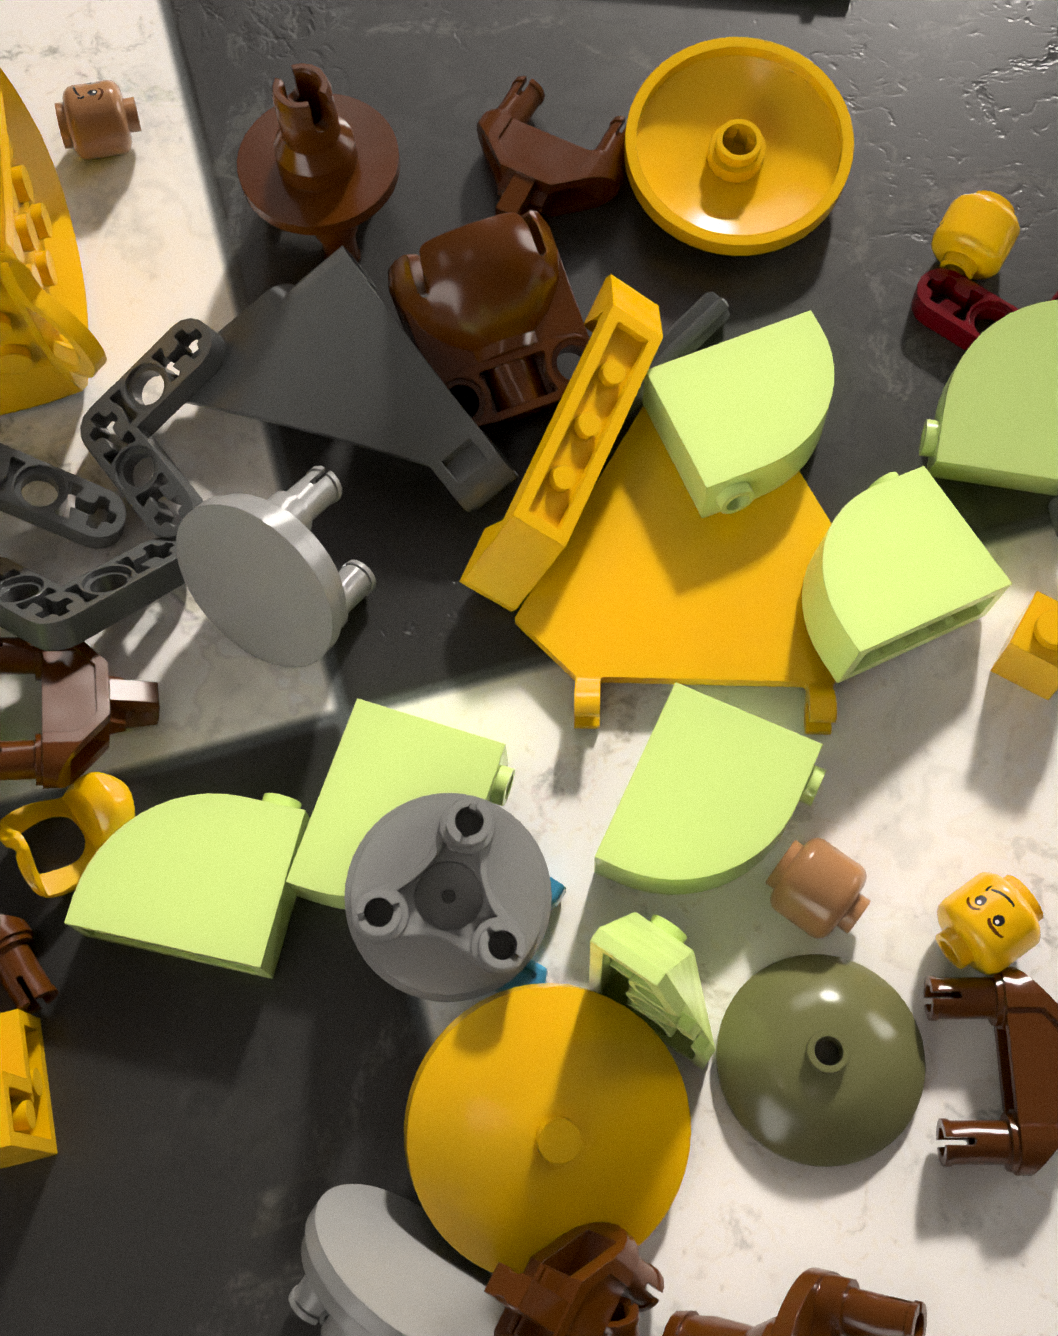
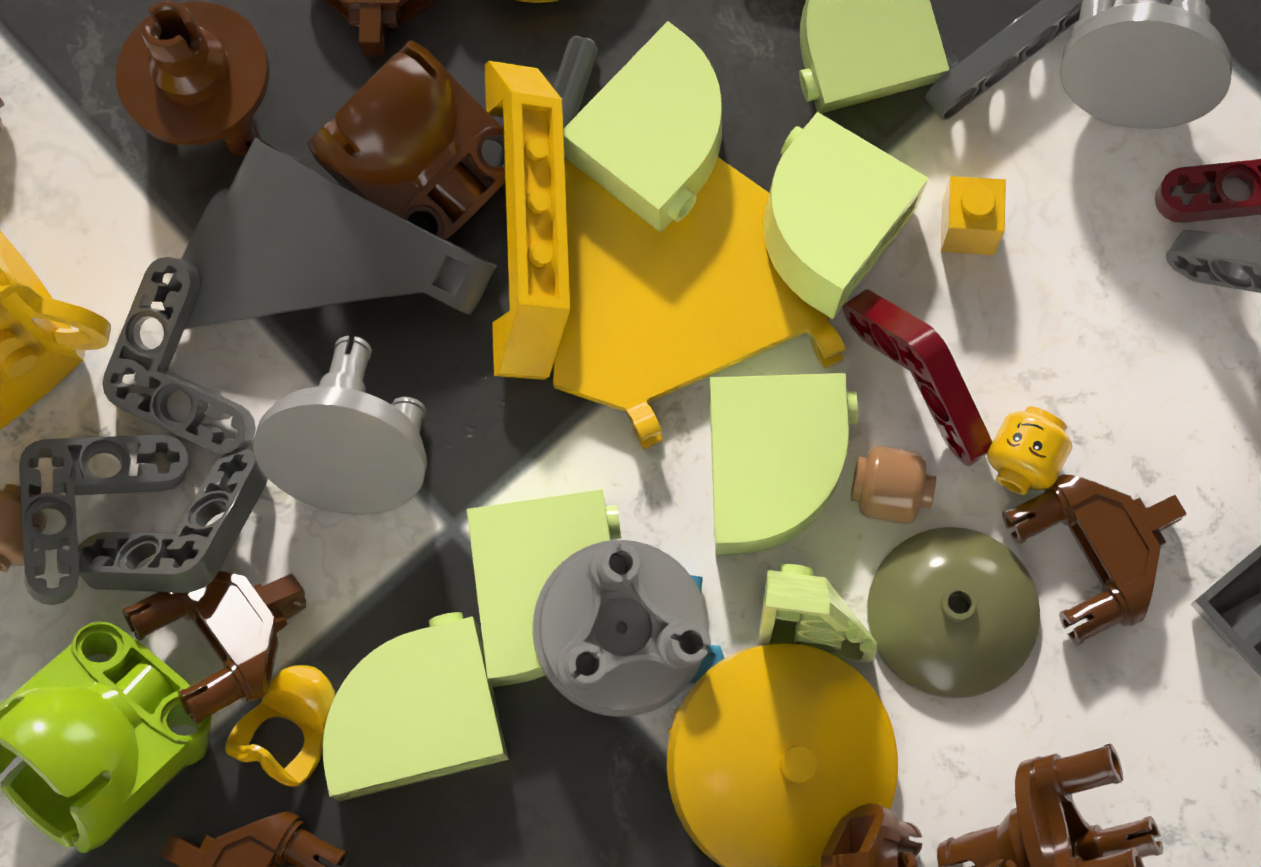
camera: 25 degrees left, 5 degrees up
none -> dark red beam [842,289,992,466]

